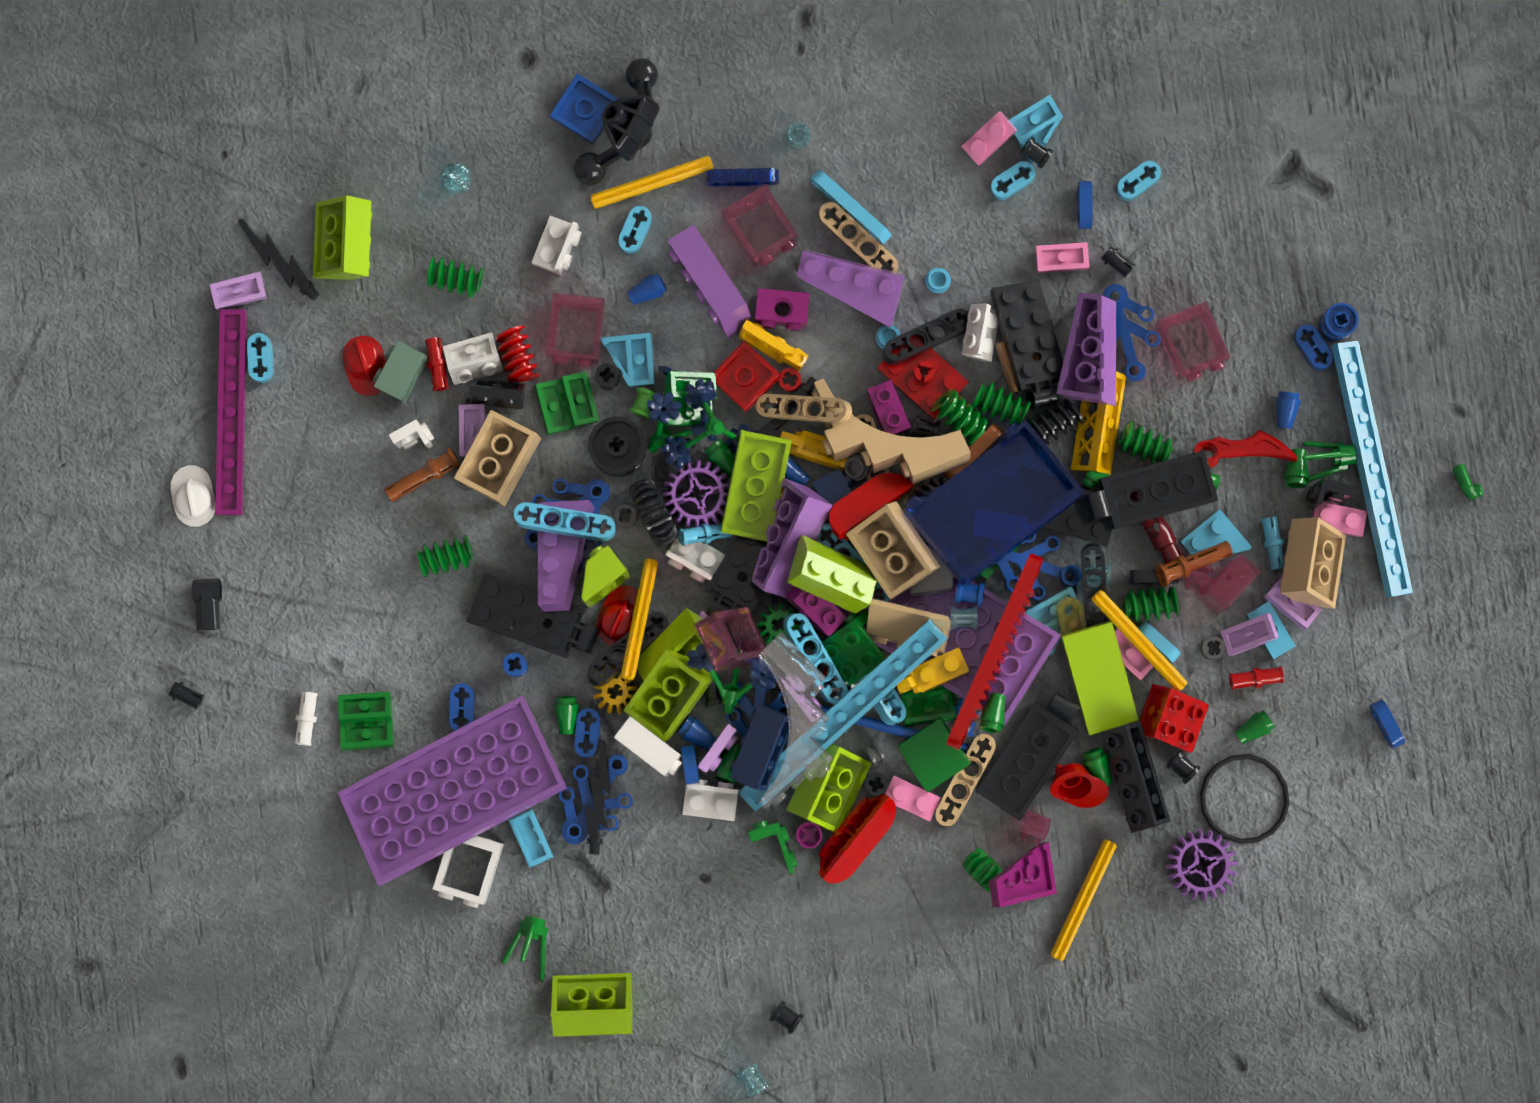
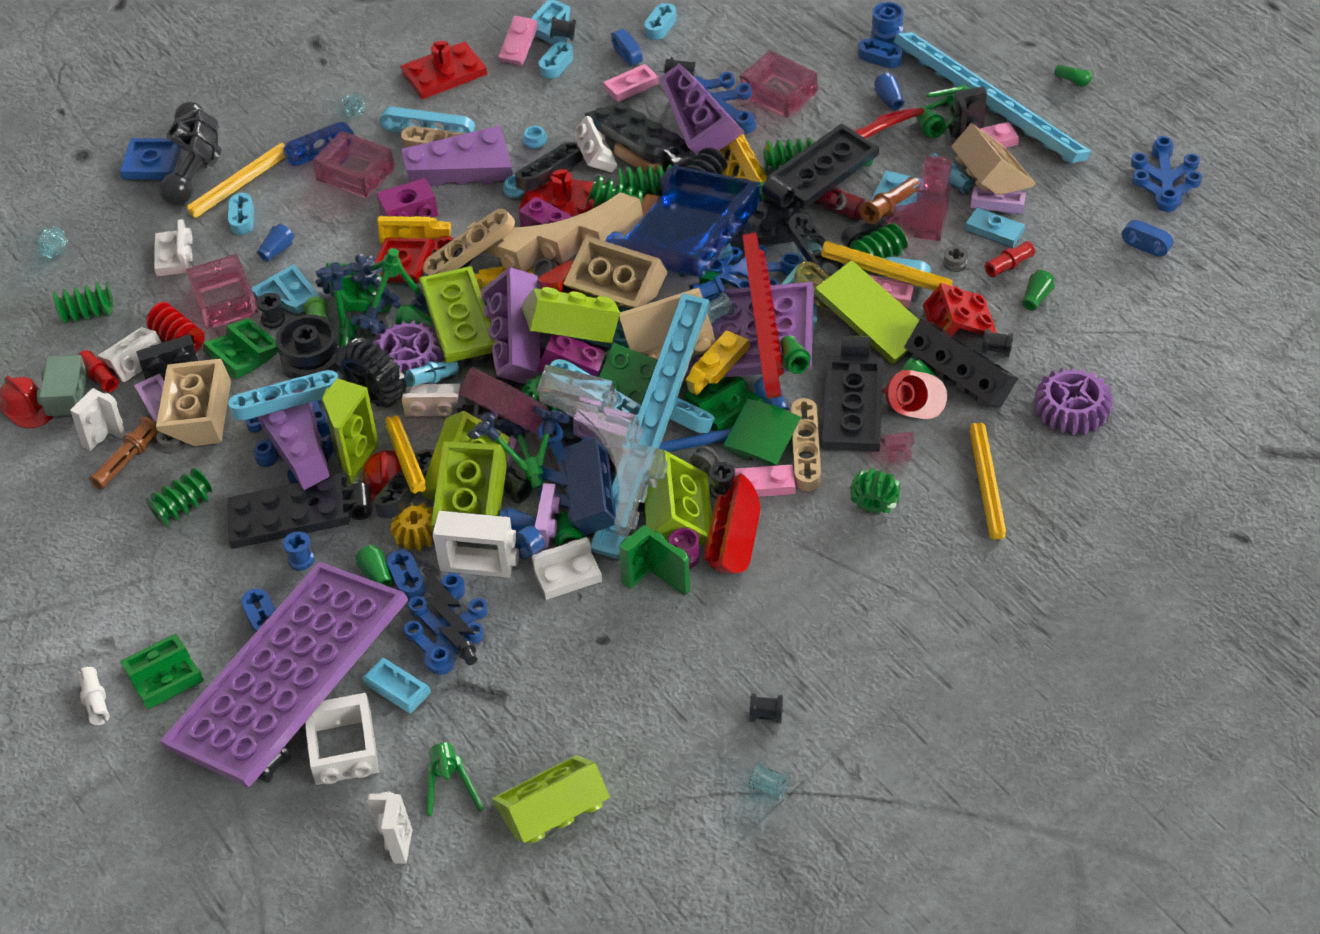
camera: 25 degrees left, 35 degrees down
medium lavender wedge [668,225,753,339] -> none
magenta wing [989,842,1057,908] -> none
black piece [1200,754,1290,844] -> none
lavender plate [1220,613,1279,656] -> none
none -> white bracket [367,792,412,864]
none -> red plate [400,41,487,99]
none -> blue plant [1131,136,1202,212]

